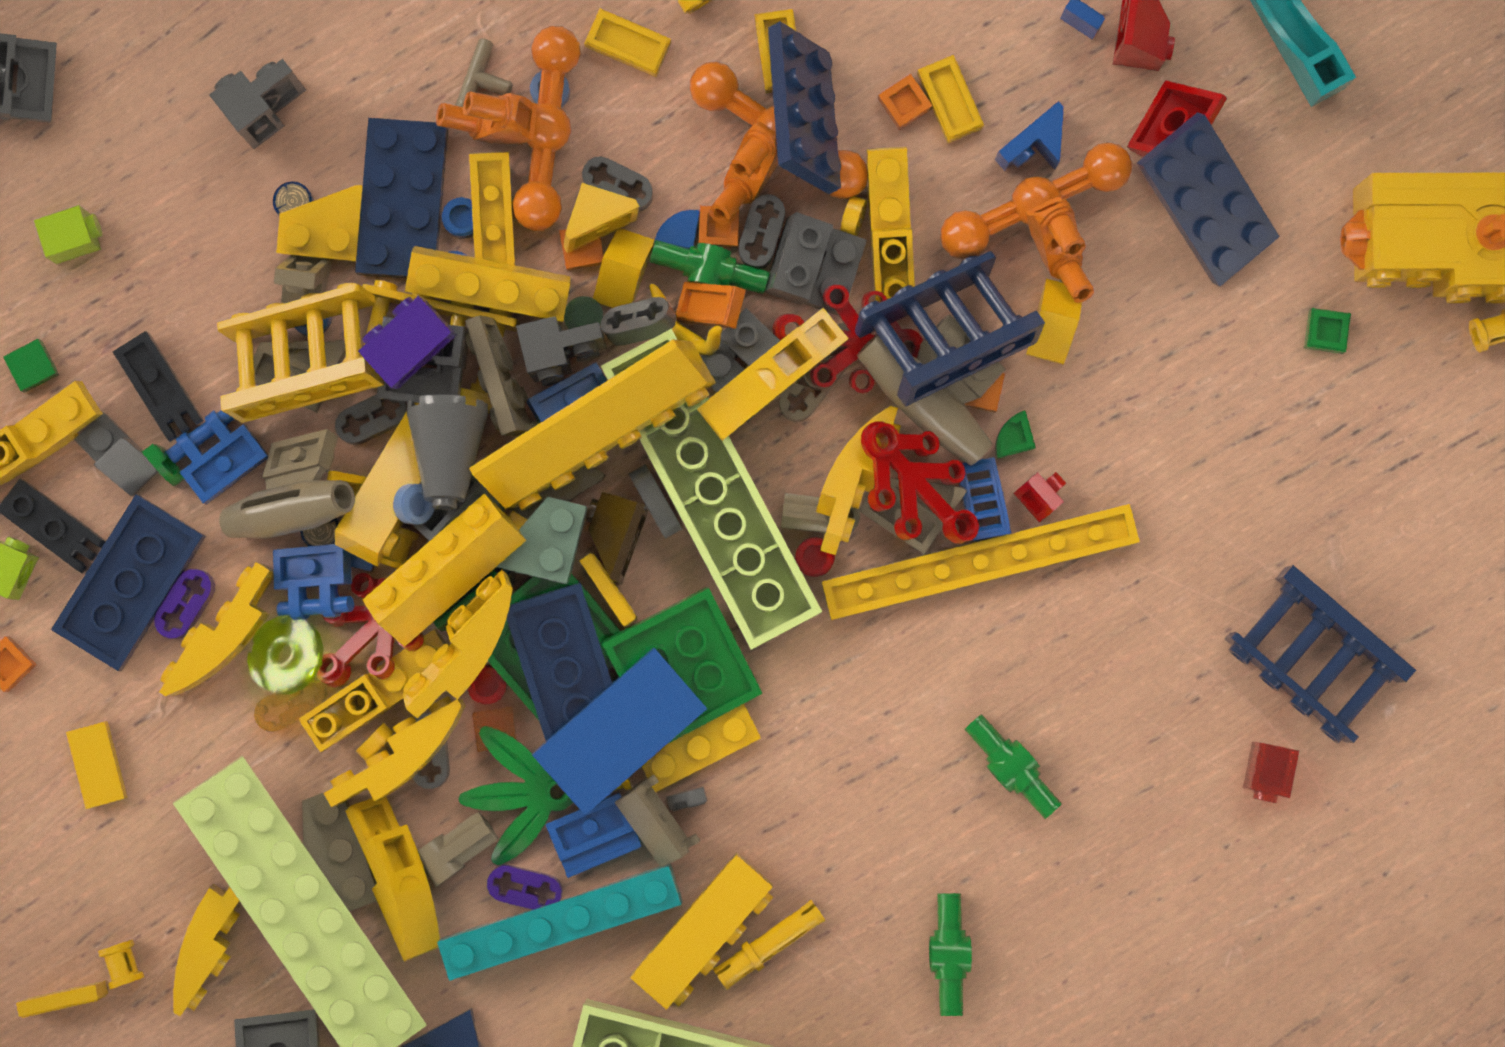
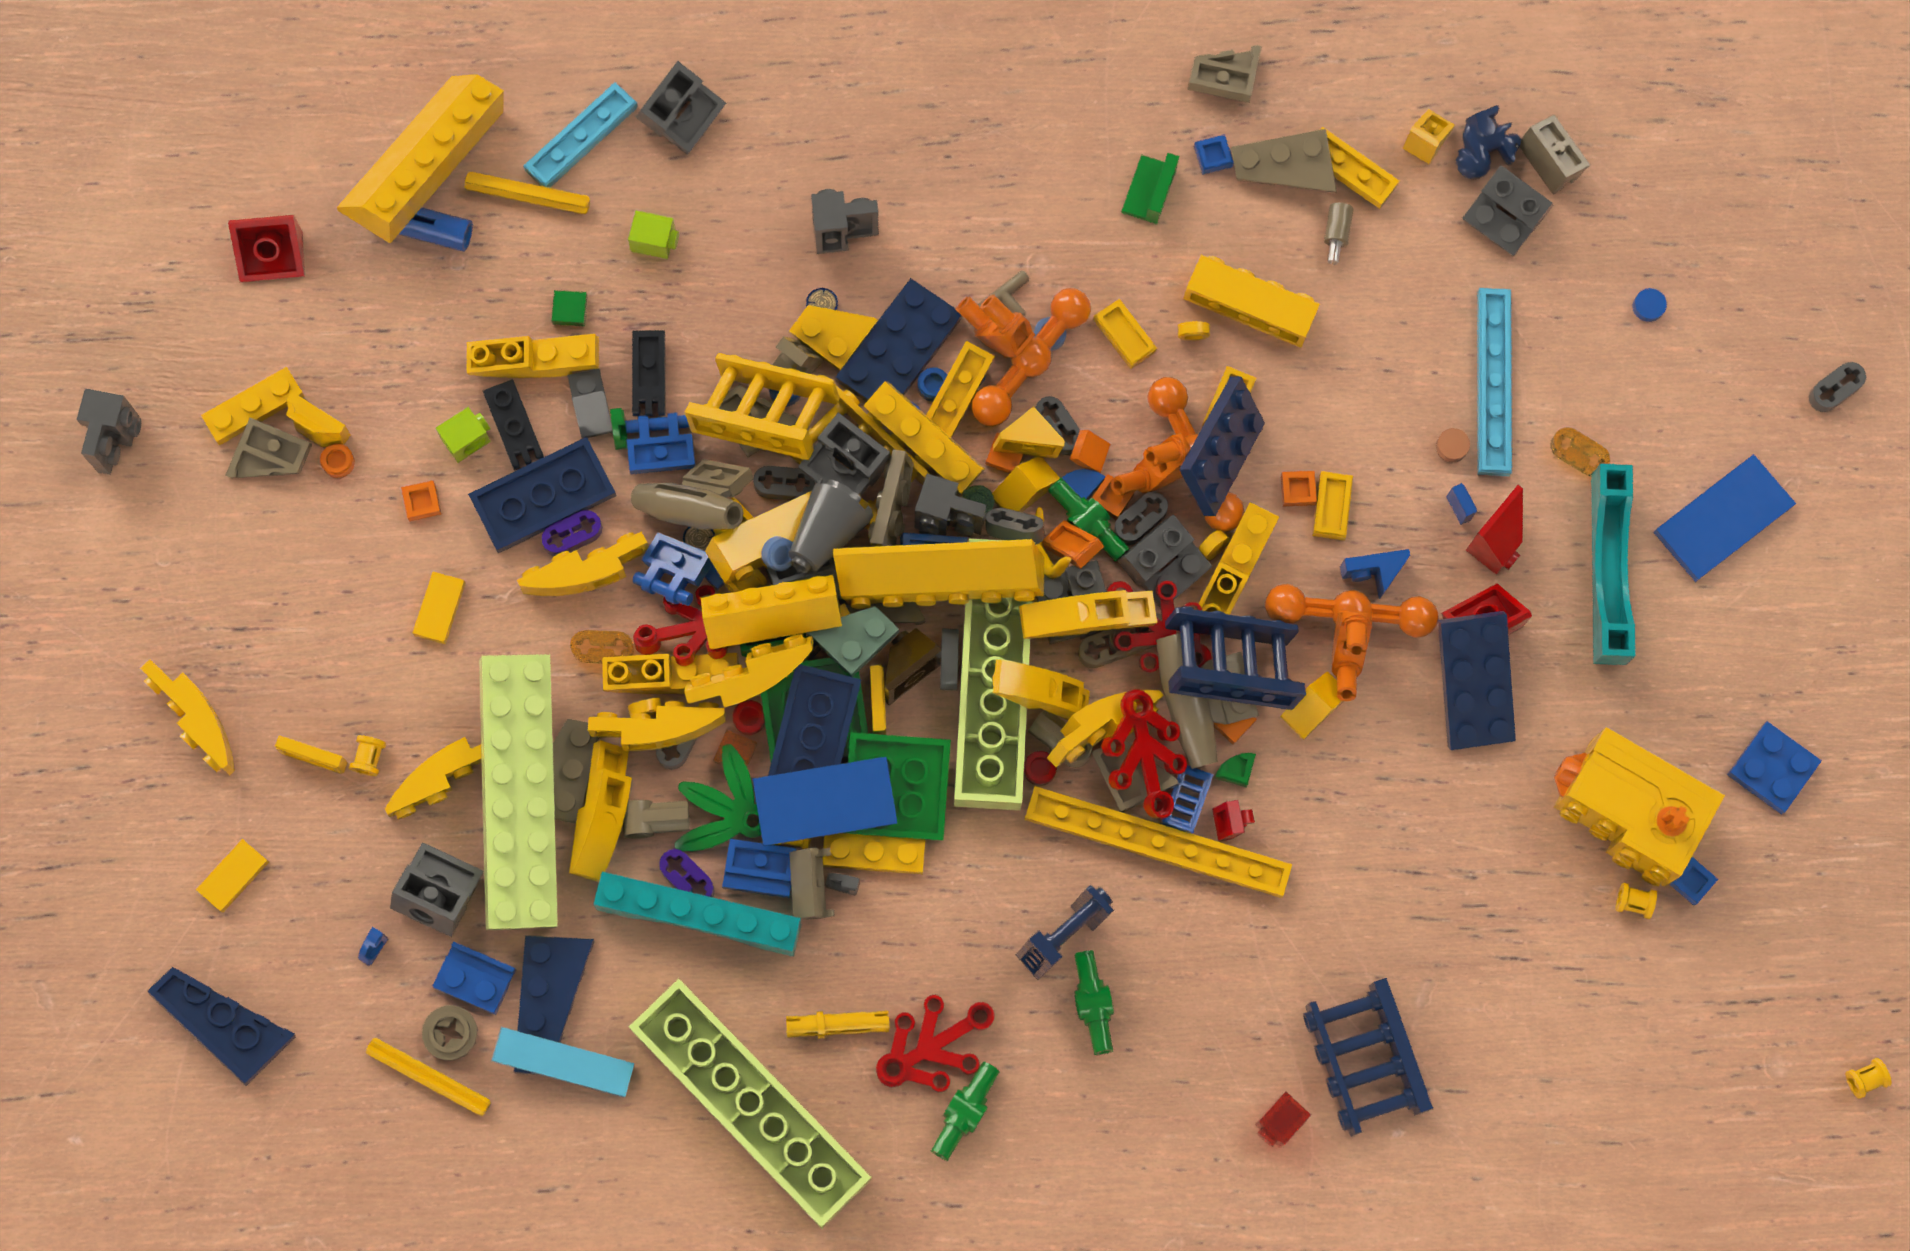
camera: 25 degrees right, 10 degrees down
clear neon green tile [247,615,324,695] -> none
dark purple brick [358,296,458,389] -> none
yellow brick [630,852,773,1010] -> none
green tile [1304,308,1351,354] -> none
none -> red plant [876,995,995,1093]
none -> yellow slope [992,659,1090,720]
none -> dark blue fence [1016,884,1114,980]
none -> orange tile [1069,430,1111,473]

